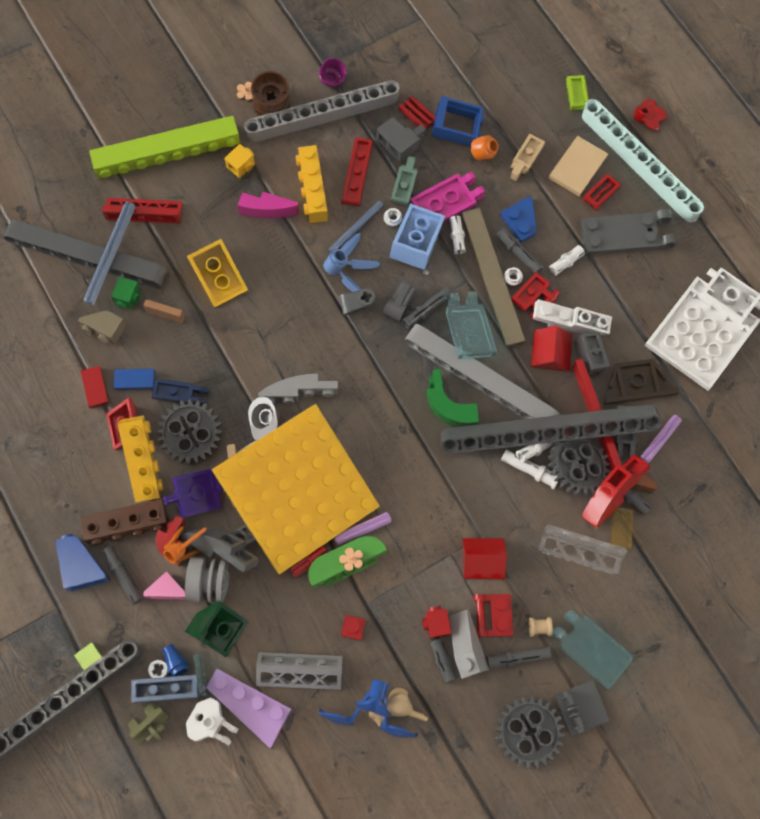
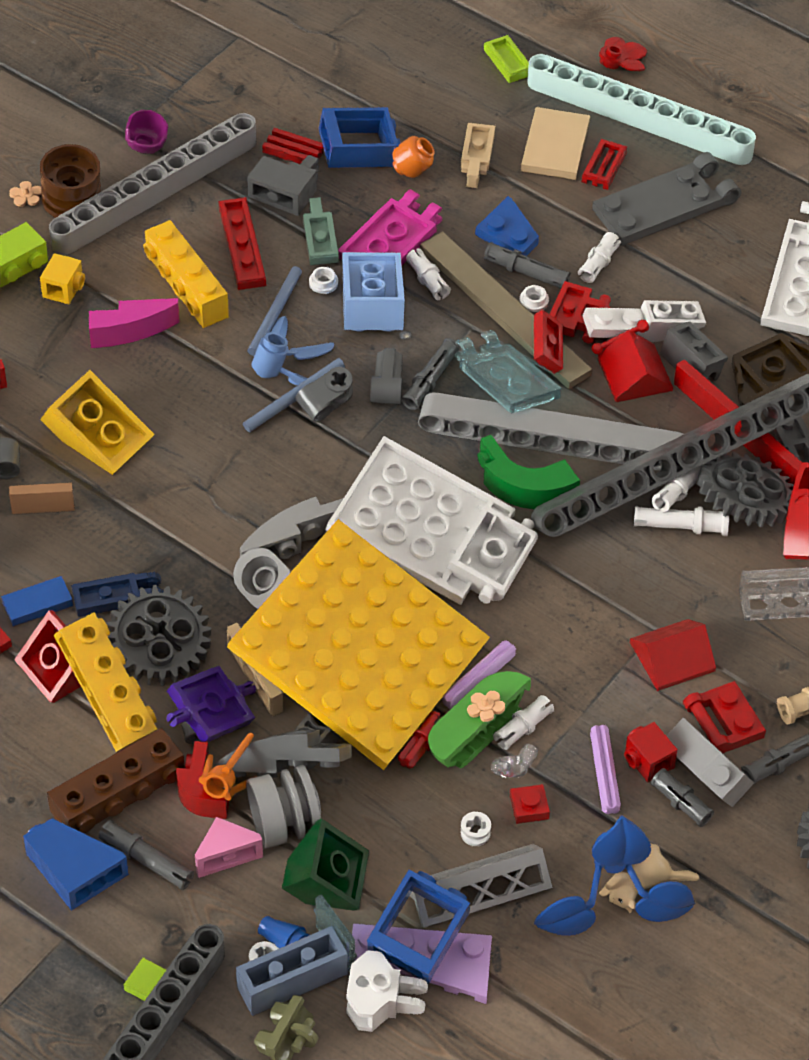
camera: 20 degrees left, 20 degrees down
none -> sand blue bar [243,358,345,433]
none -> white plate [325,436,538,605]
none -> blue window [367,870,470,984]
none -> white bush [461,812,491,846]
none -> clear arm [491,744,538,778]
none -> white pin [493,695,554,750]
none -> red plate [534,310,563,374]
none -> lavender axle [590,725,621,814]
none -> red hinge [592,320,649,354]

